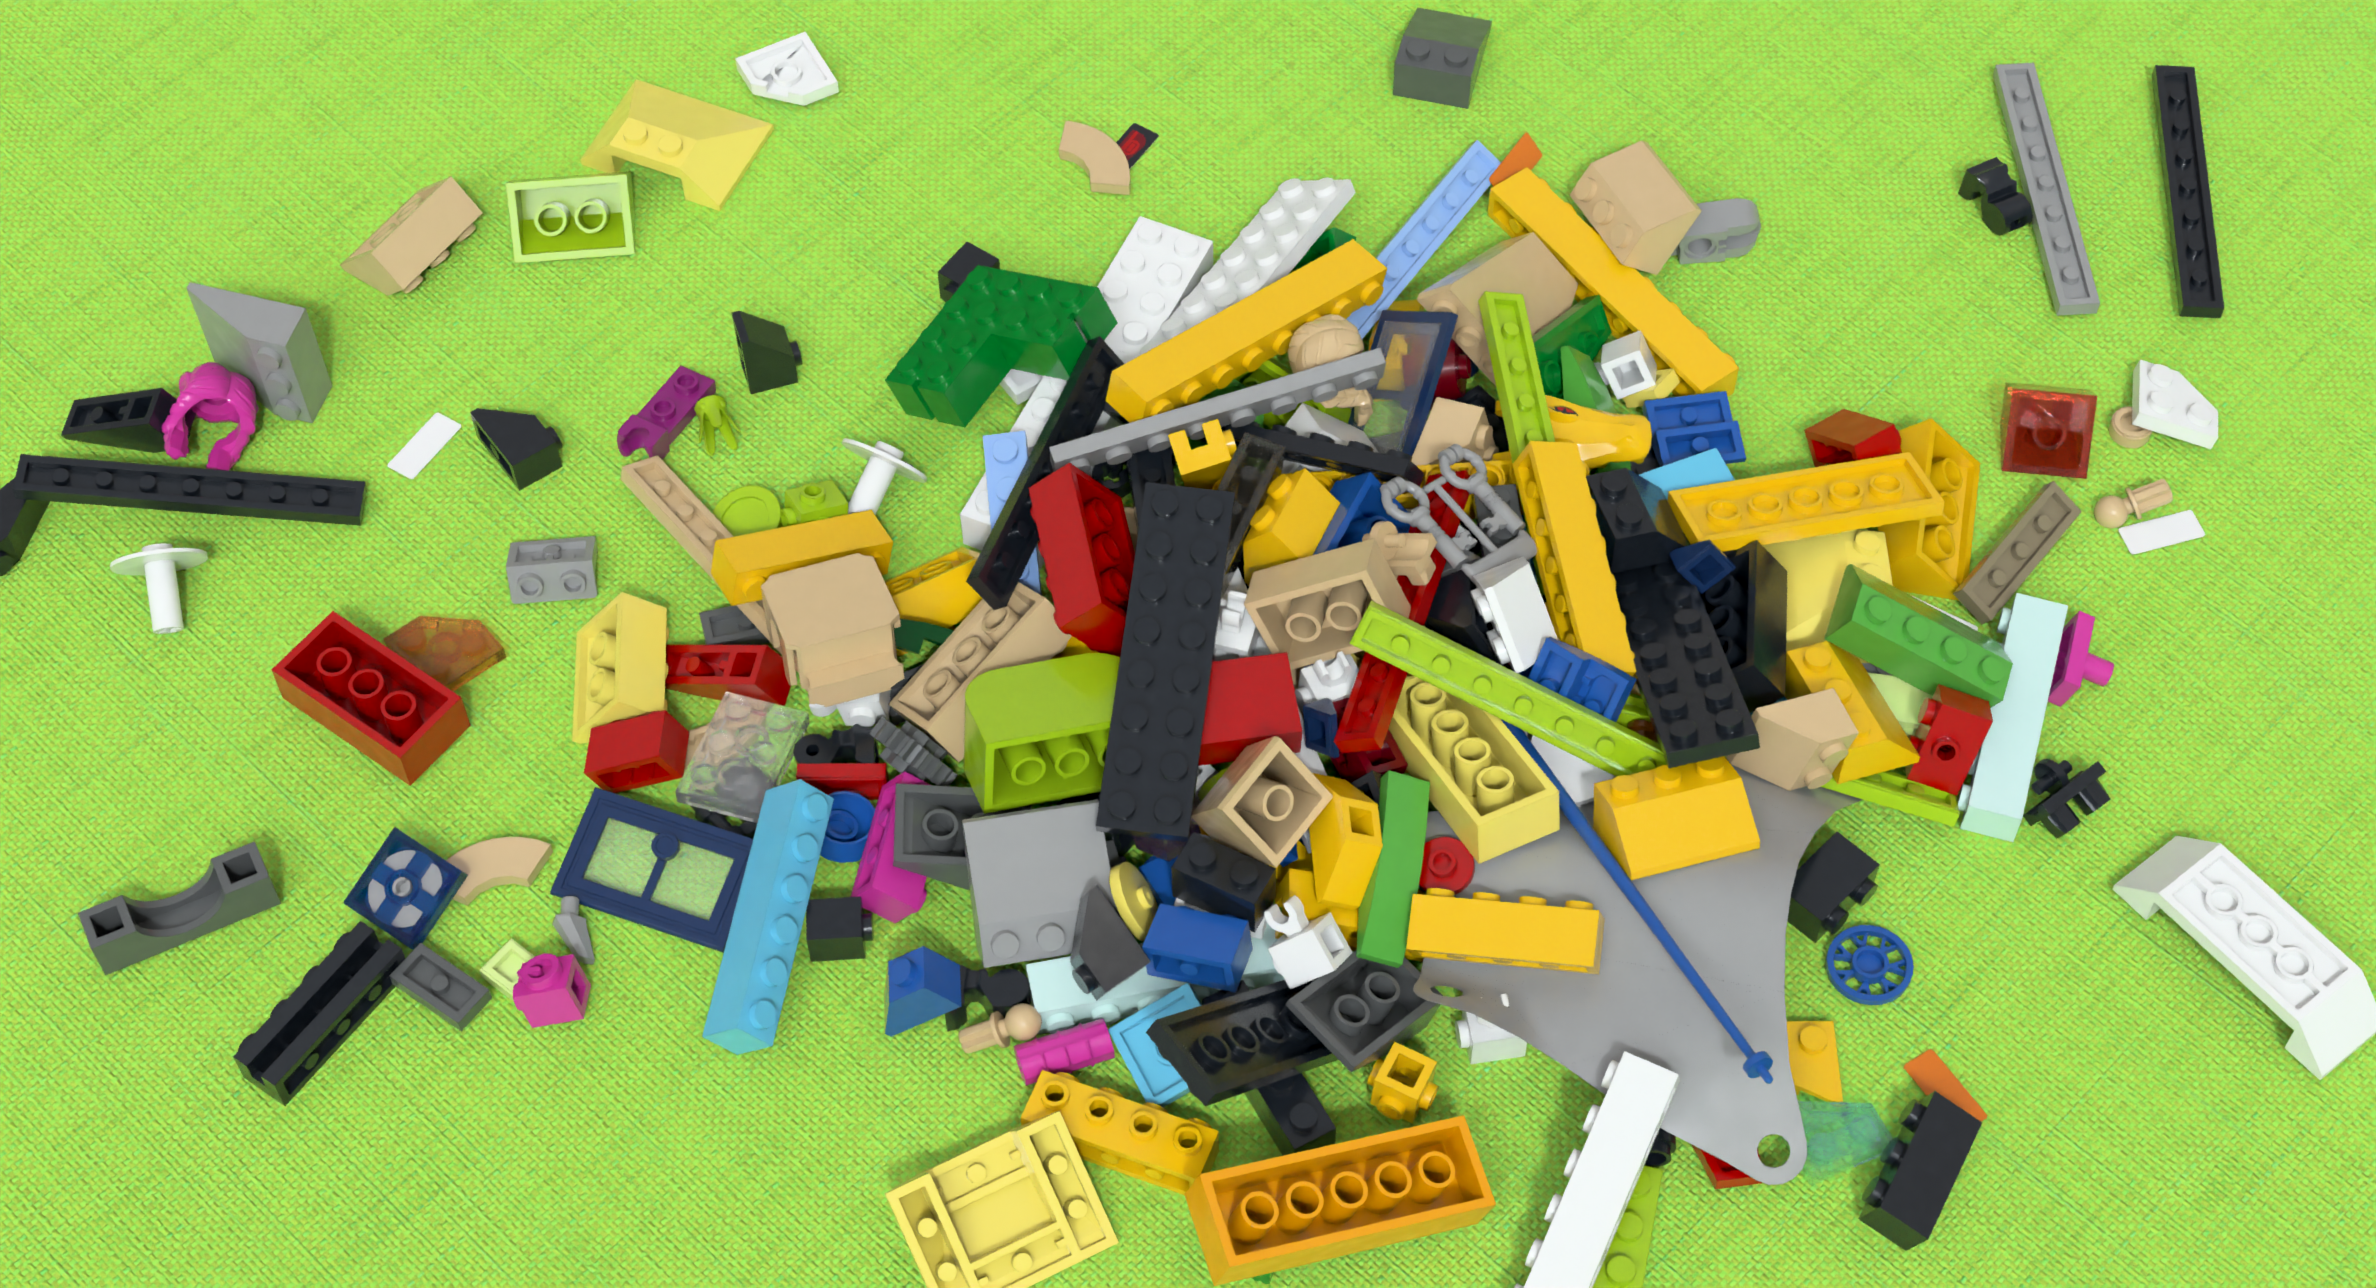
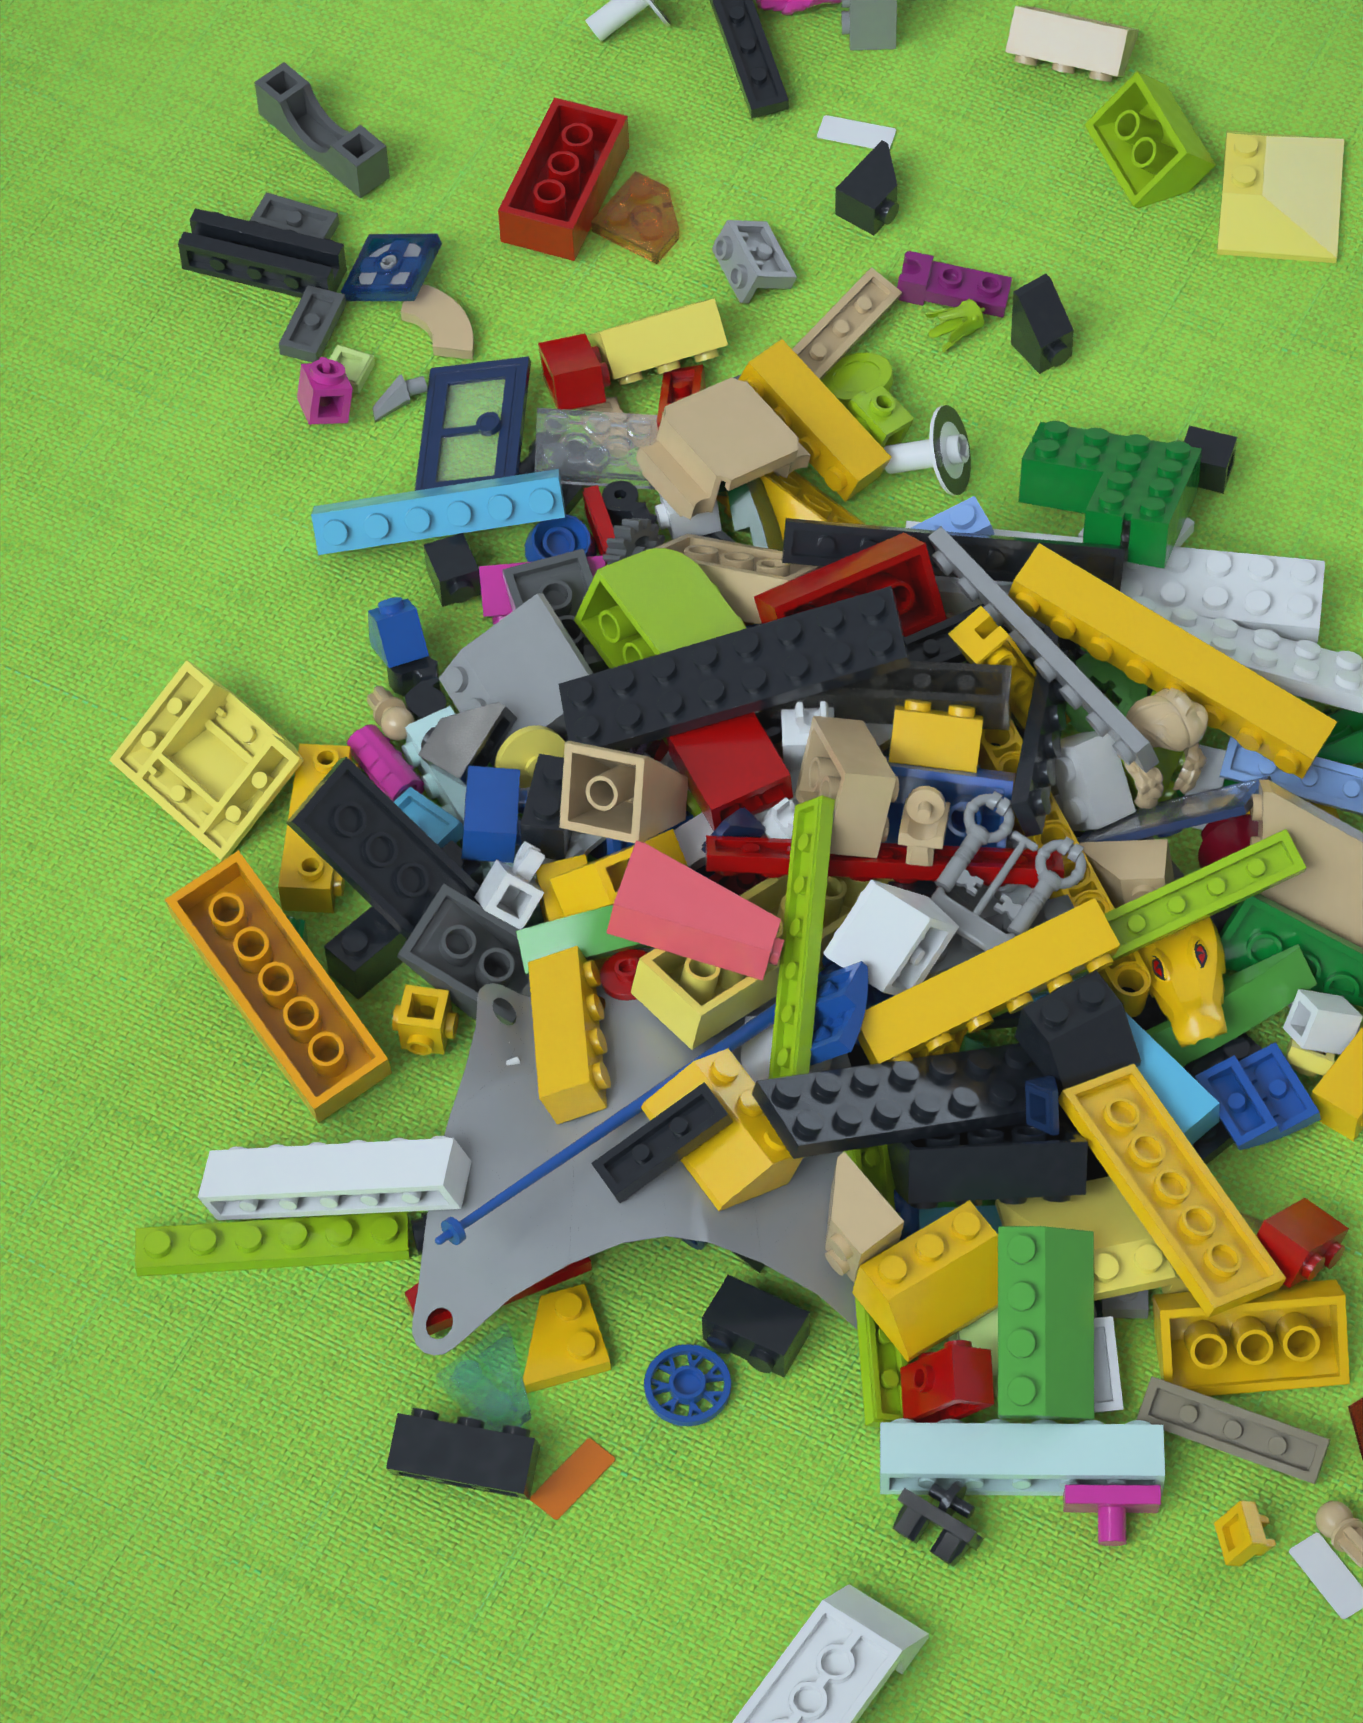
camera: 75 degrees right, 0 degrees up
none -> dark grey plate [250,192,339,239]
none -> black plate [591,1082,733,1203]
none -> coral slope [607,840,785,981]
none -> yellow tile [1214,1501,1276,1566]

